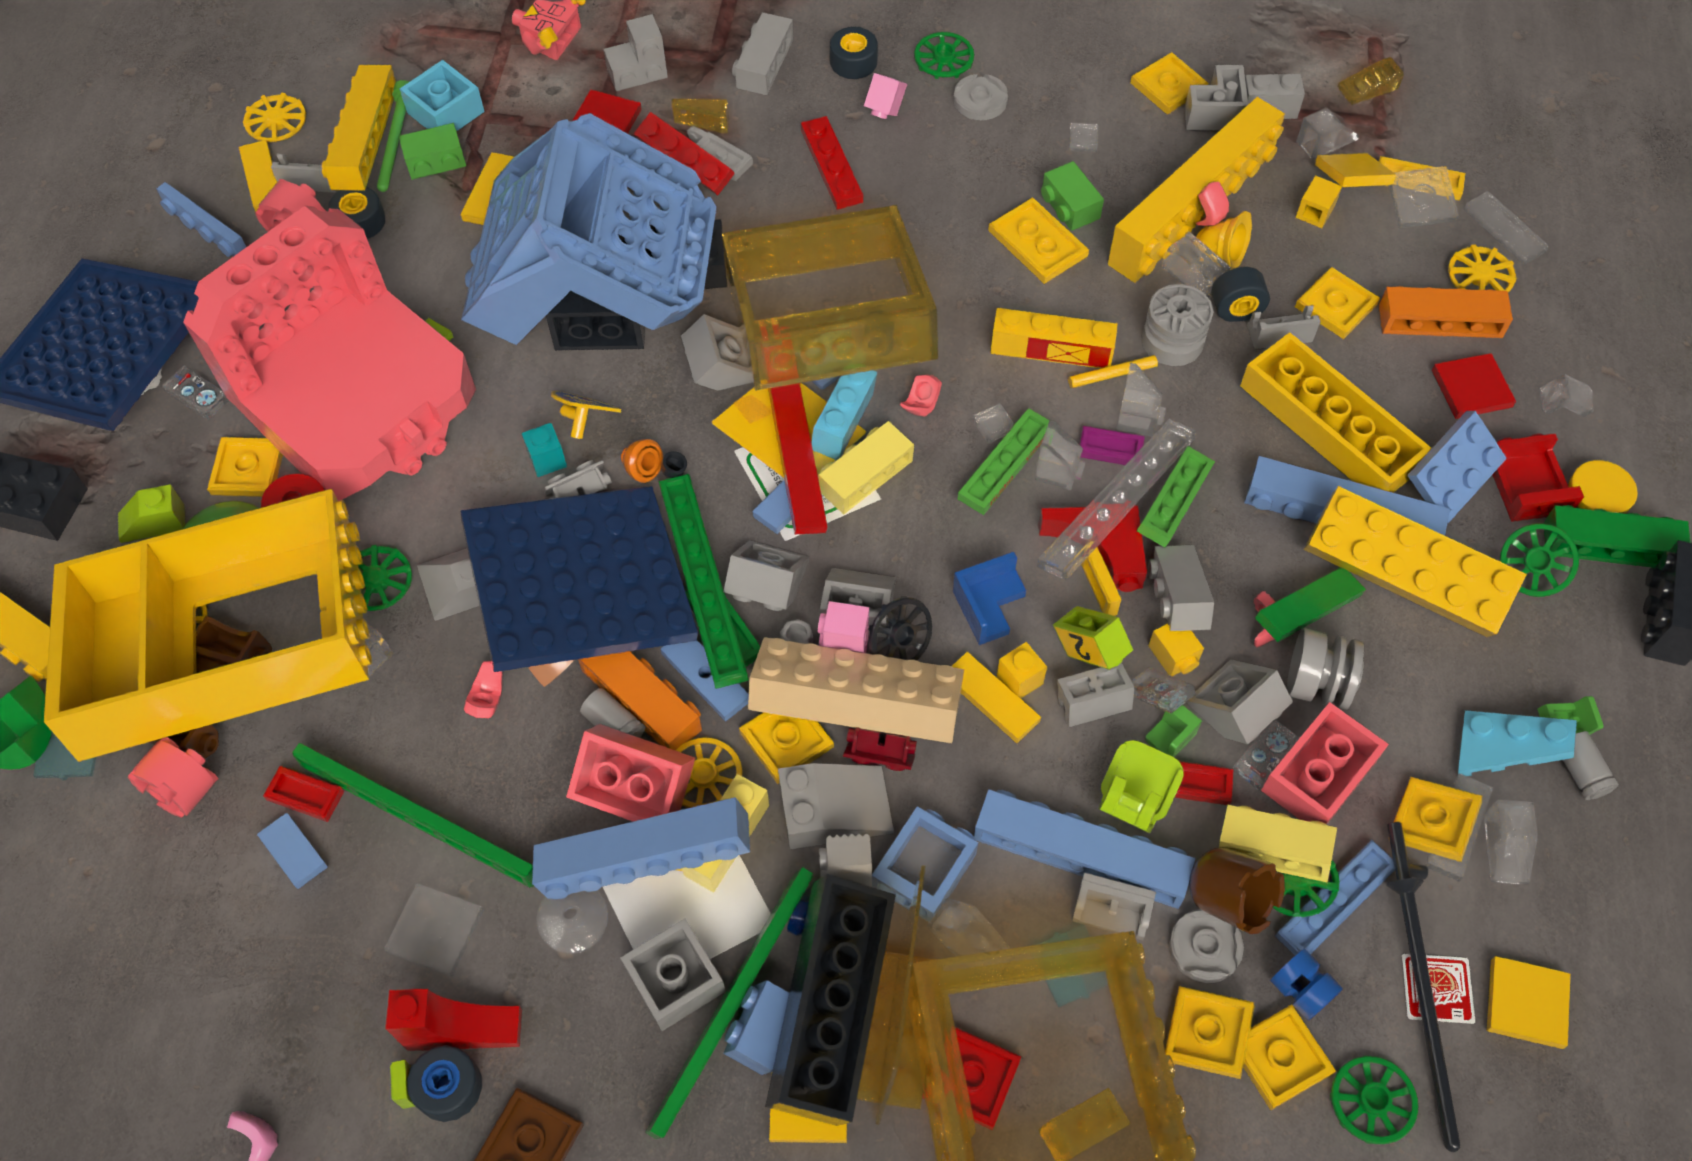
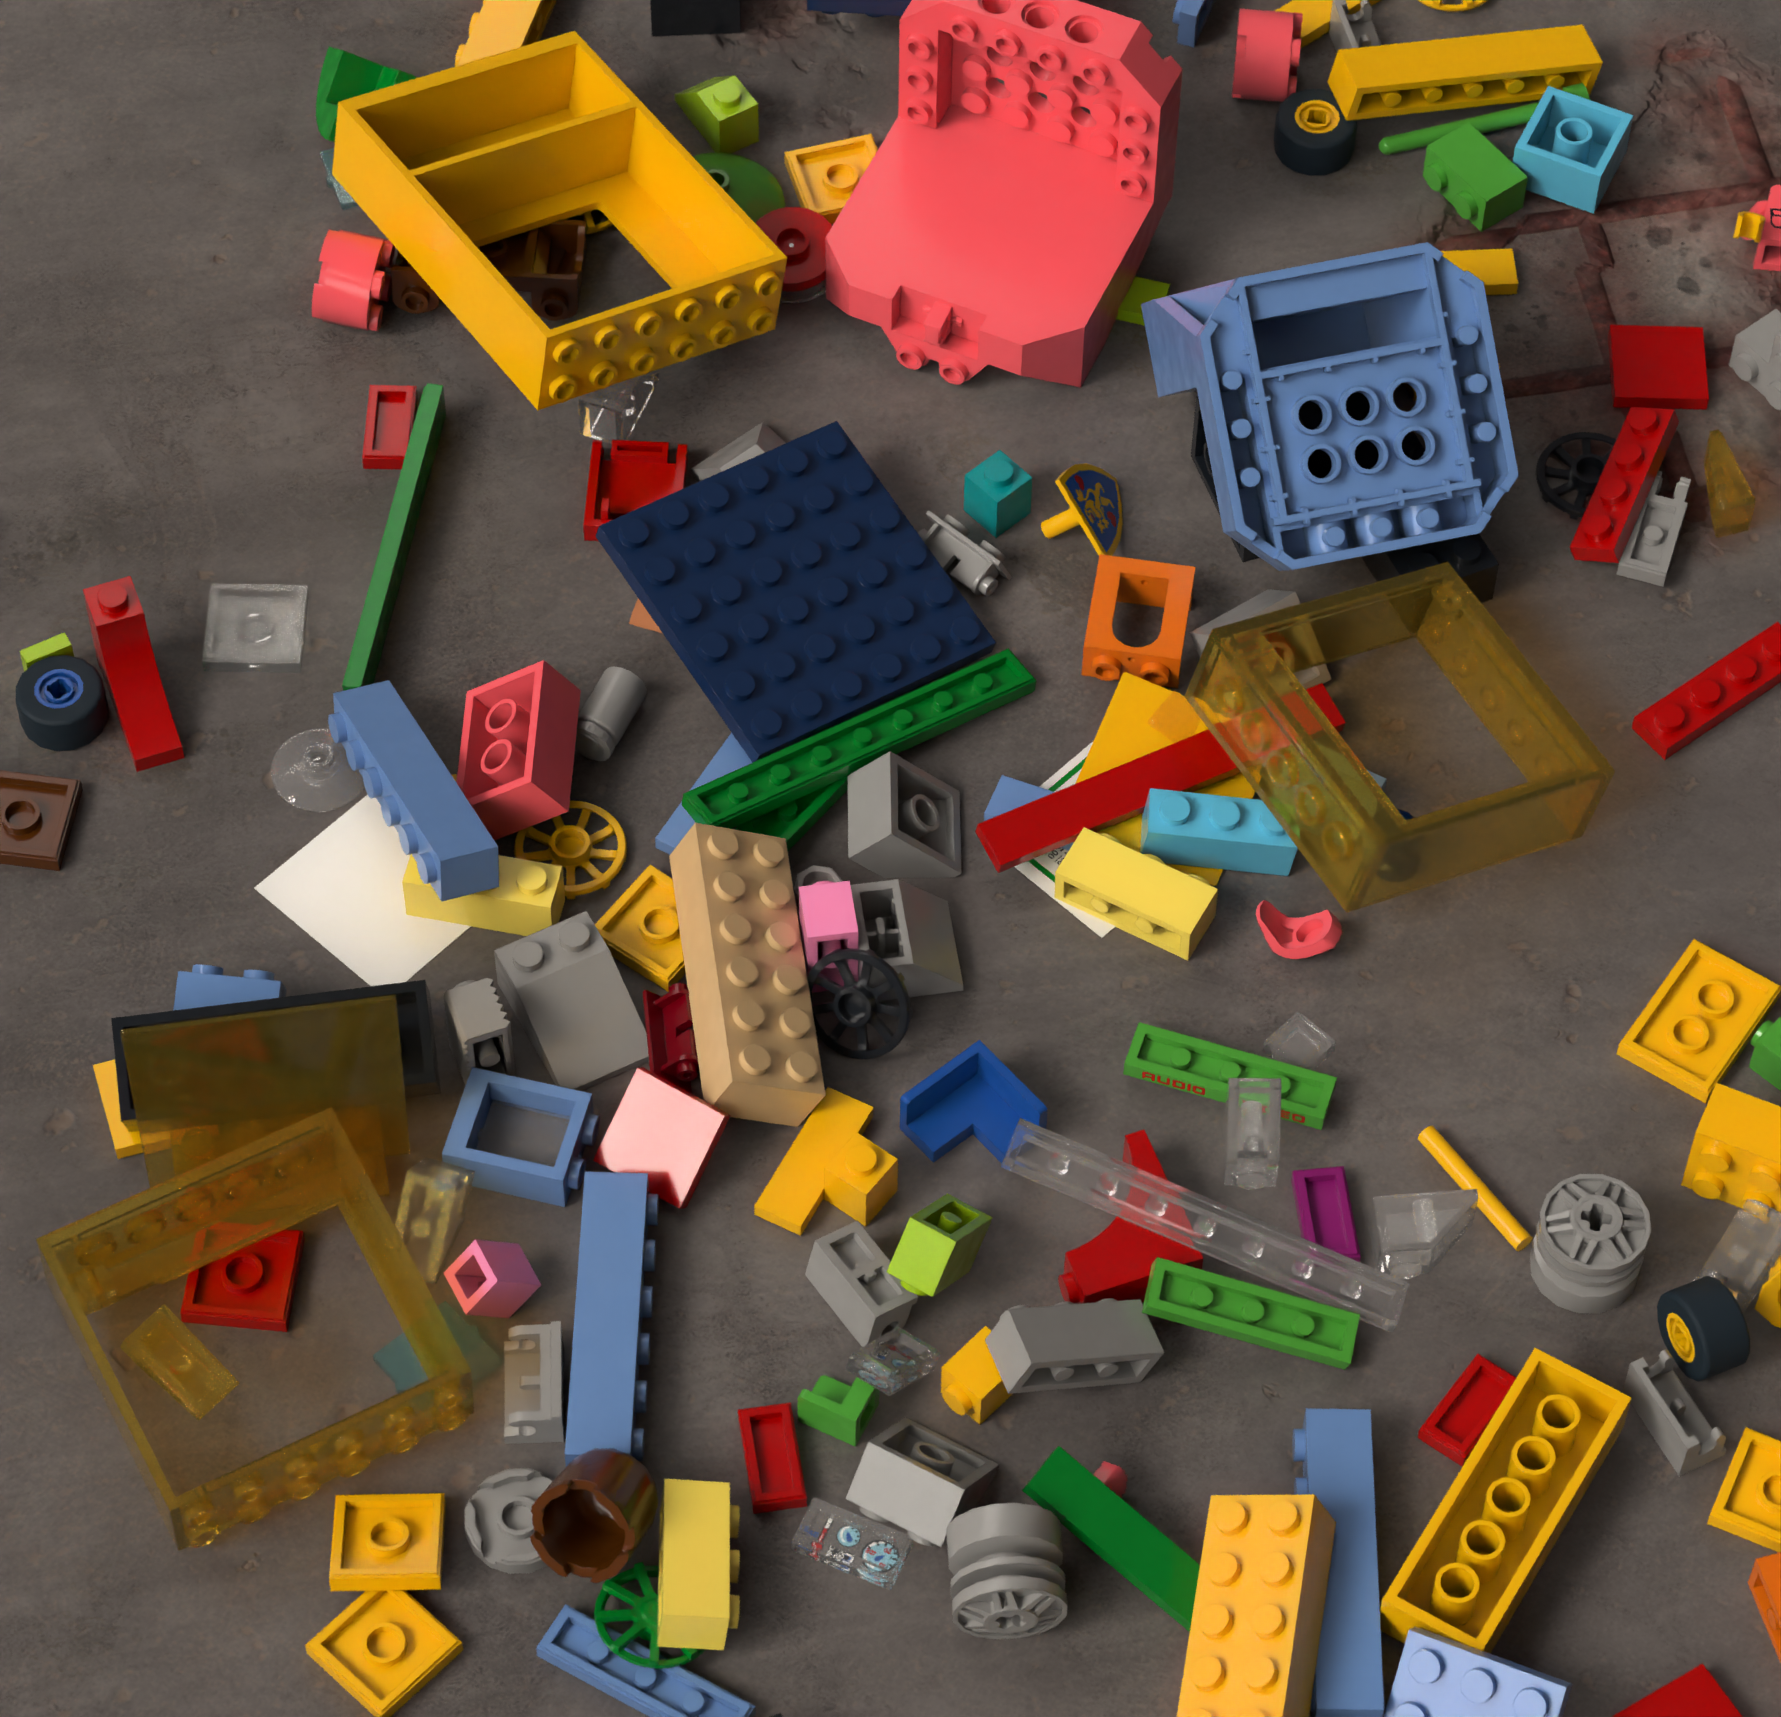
camera: 70 degrees right, 5 degrees down
medium blue tile [257,813,328,889] -> none
green wheel [358,545,412,611] -> none
coral hair [464,661,503,719] -> none
orange brick [578,651,702,750] -> none
light grey brick [620,918,726,1031] -> none
orange brick [621,439,663,483] -> none
green tile [645,867,813,1139] -> none
black hinge [661,451,687,478] -> none
yellow brick [991,308,1118,368] -> none
yellow tile [1081,545,1122,616] -> none
lime piece [1098,740,1184,833] -> none
coral brick [1261,702,1389,824] -> none
blue wheel [1270,948,1343,1021] -> none
none -> bright pink brick [444,1239,541,1318]
none -> red container [583,440,688,541]
none -> tile [593,1067,731,1209]
none -> orange panel [1082,554,1196,688]
none -> red tile [1418,1354,1516,1467]

